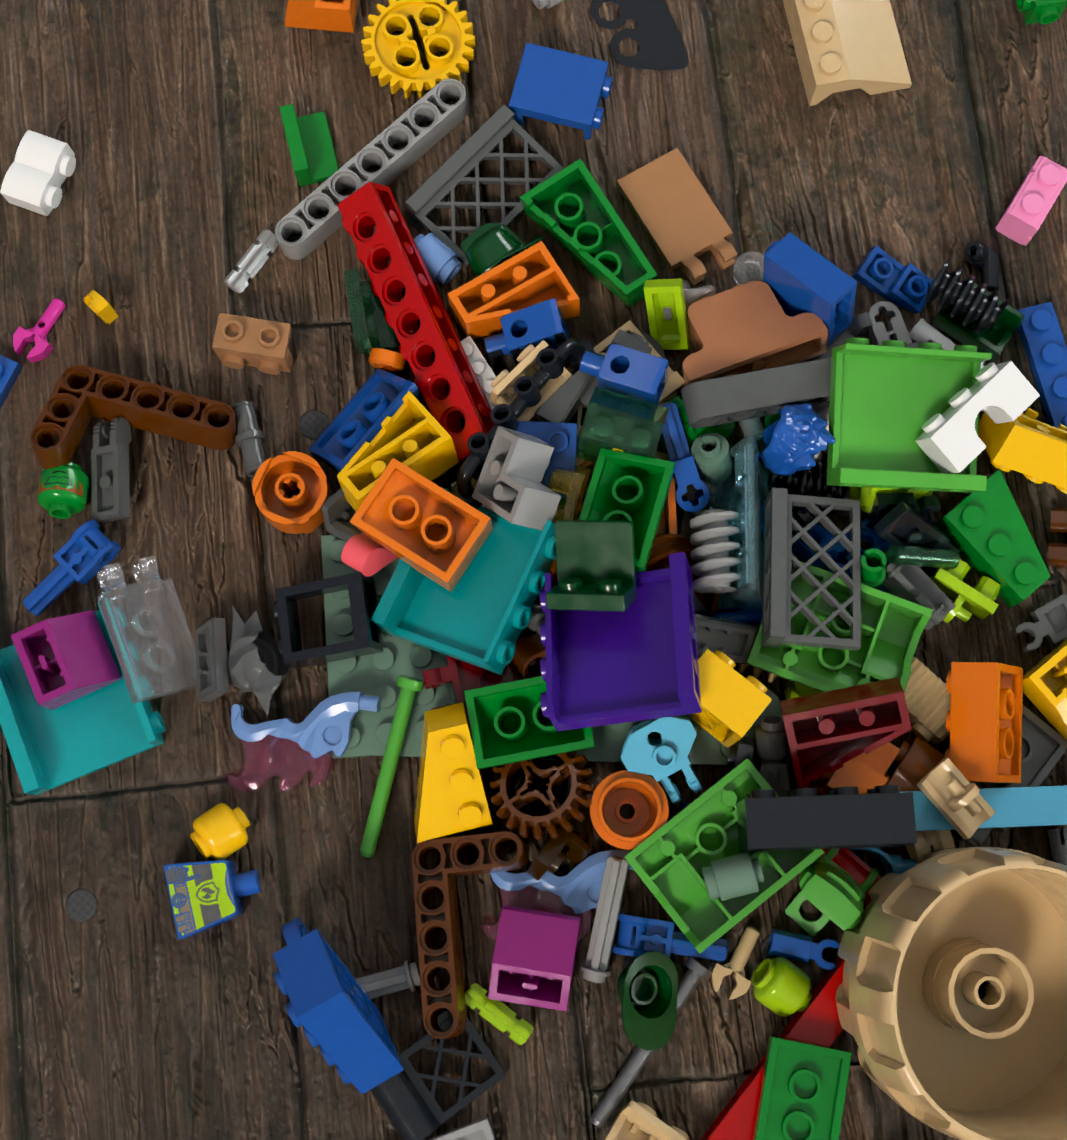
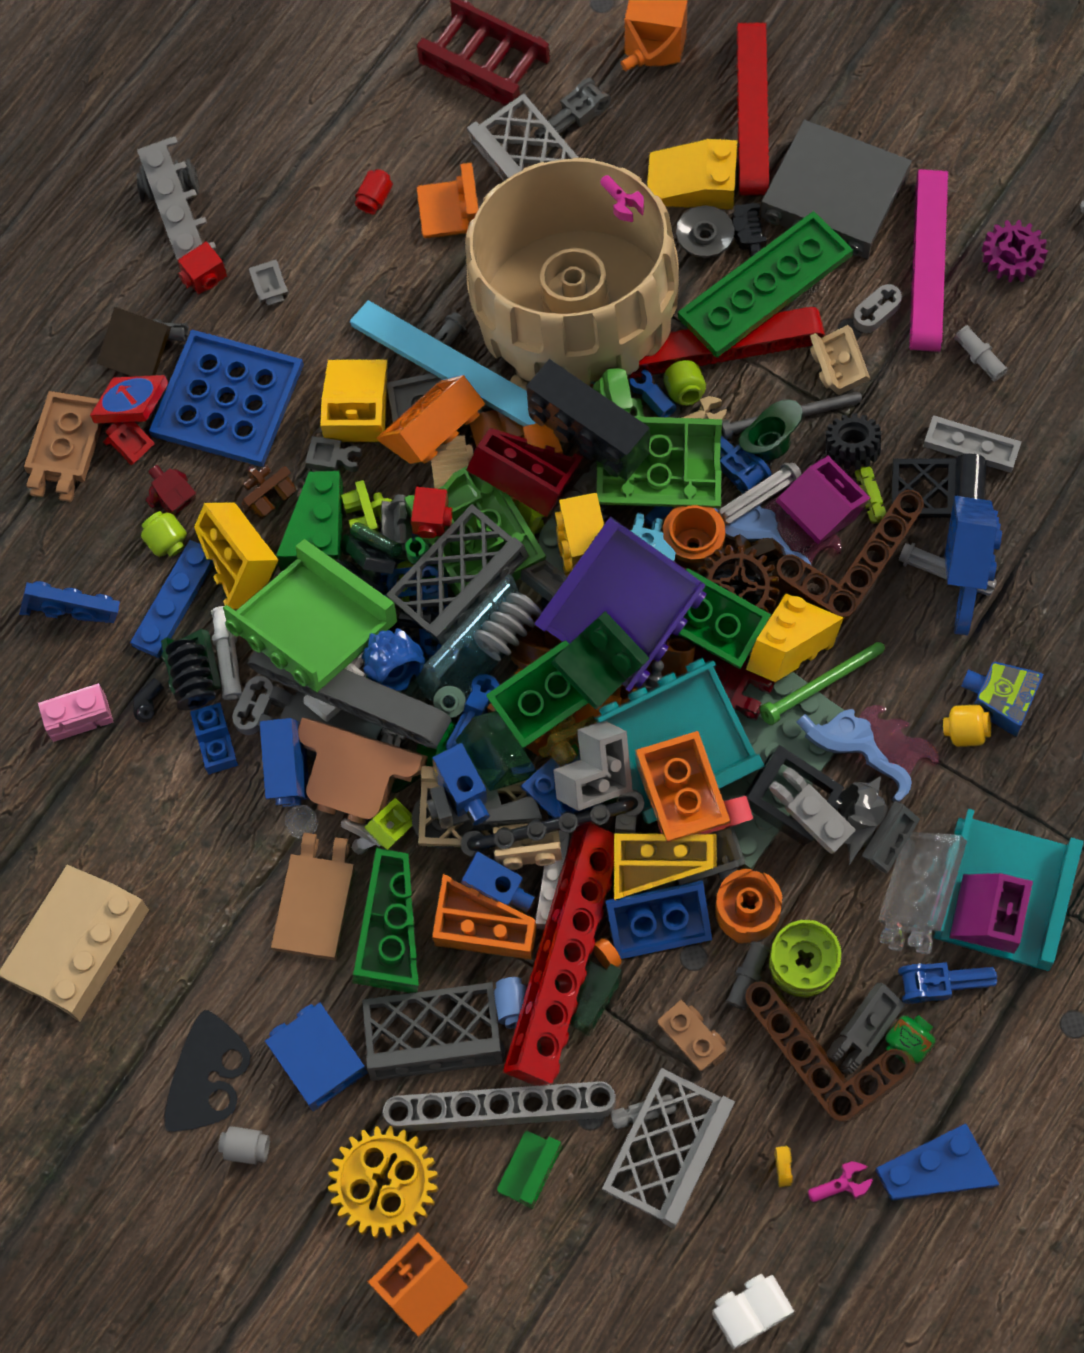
camera: 135 degrees left, 10 degrees down
dark green piece [461,223,543,281] -> none
sand green brick [702,852,764,901] -> none
white arch [915,361,1040,474] -> none
tan hips [916,758,996,839] -> none
none -> red brick [411,487,453,539]
none -> dark pink bar [600,175,644,222]
none -> light grey fence [602,1068,735,1229]
none -> light grey hinge [769,767,856,854]
none -> lime wheel [769,919,841,998]
none -> black tyre [826,414,881,470]

